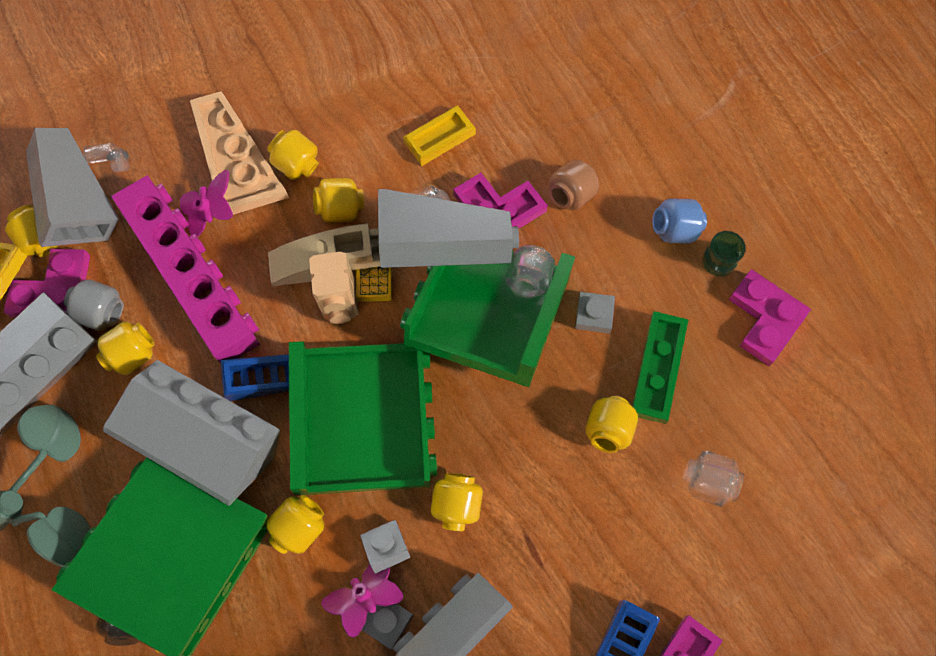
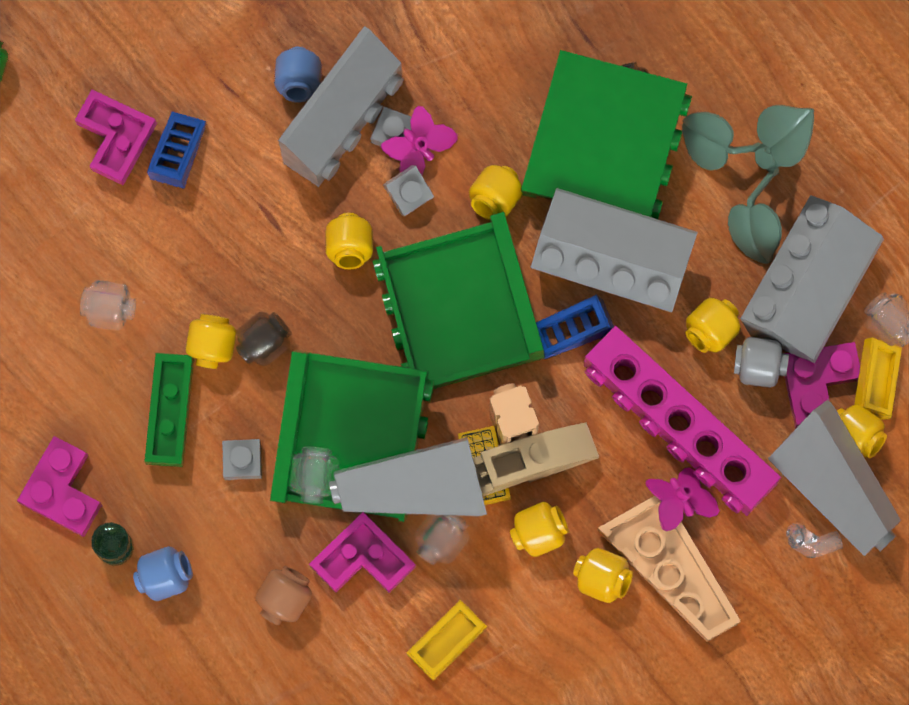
camera: 170 degrees right, 5 degrees up
none -> clear smoke head [236,311,292,366]

